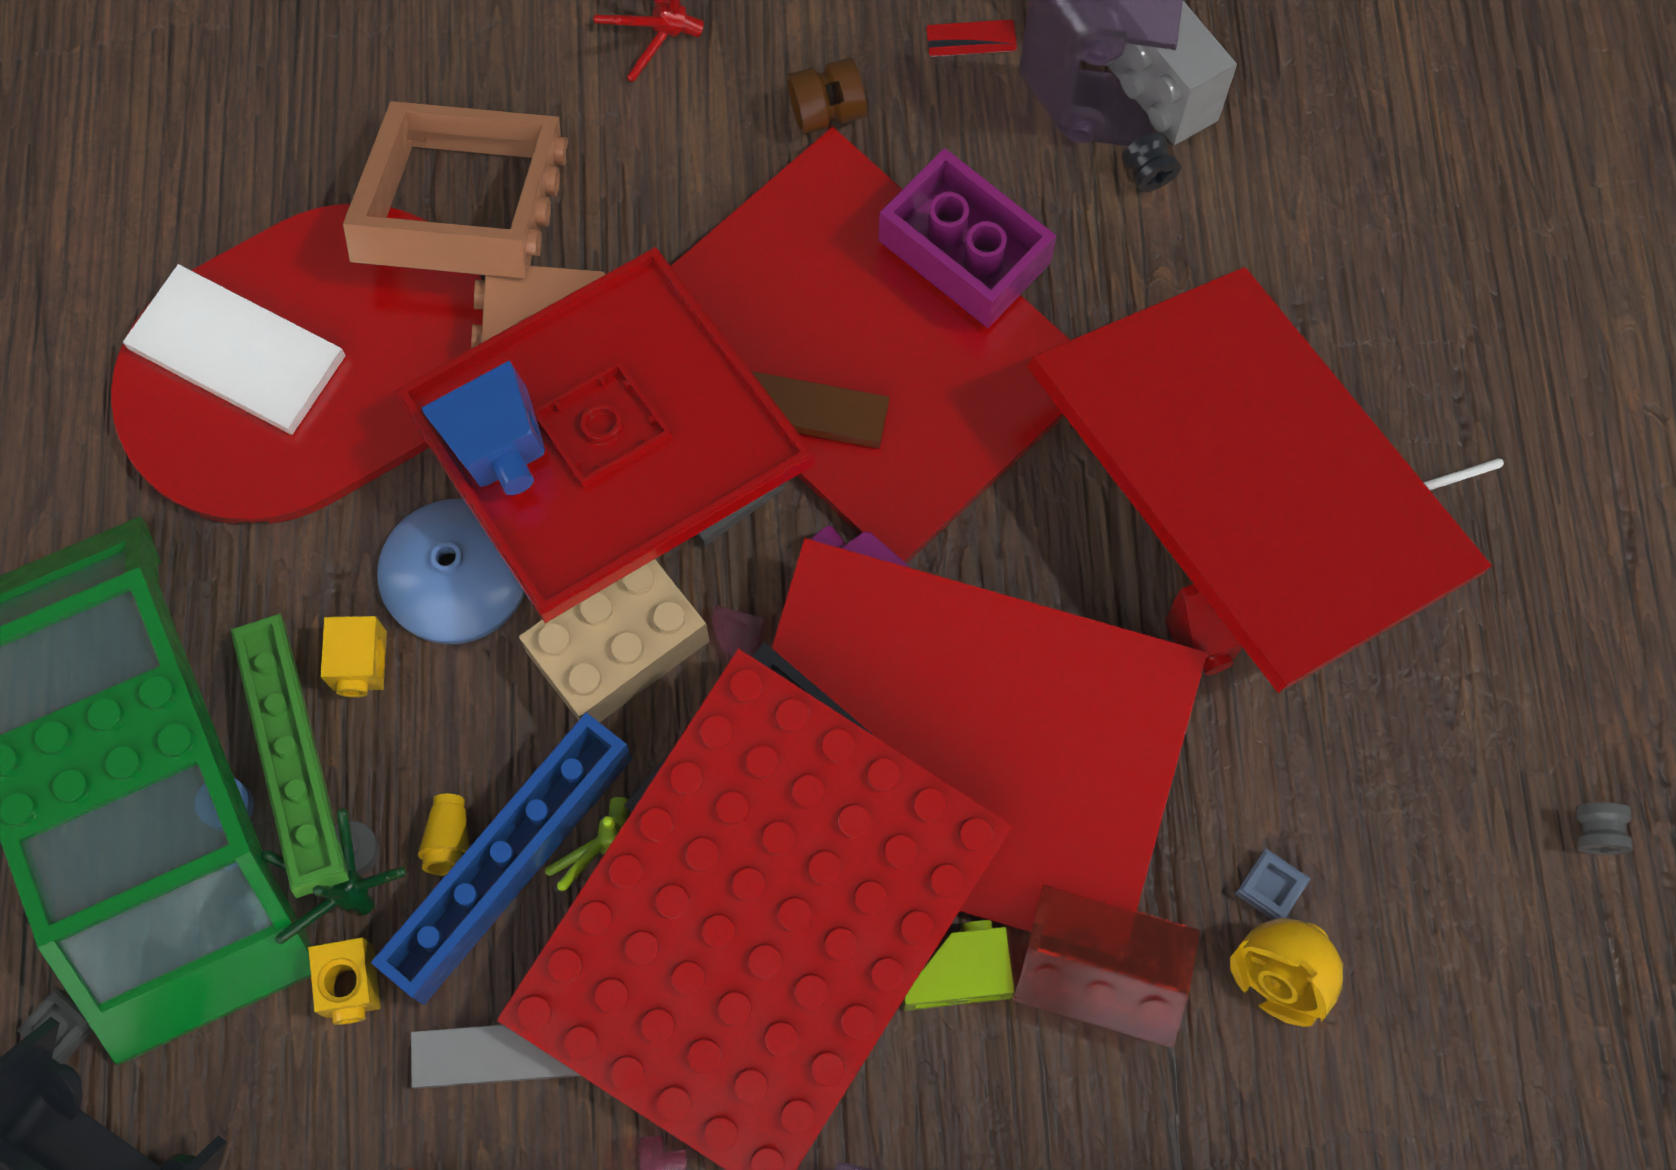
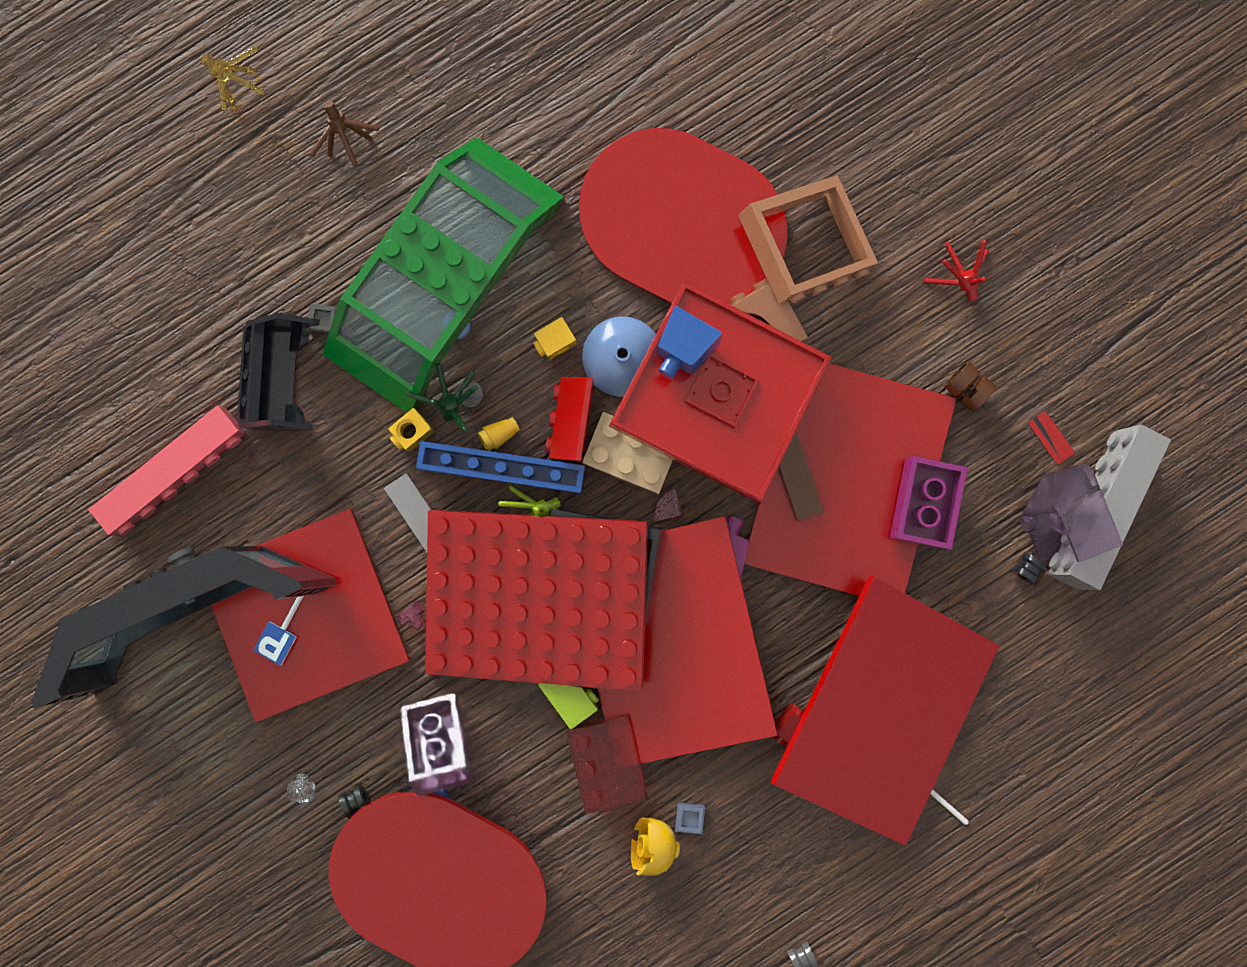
camera: 60 degrees right, 15 degrees up
white tile [123,264,346,435] -> none
bright green tile [230,614,350,898] -> none
none -> red slope [545,377,594,465]

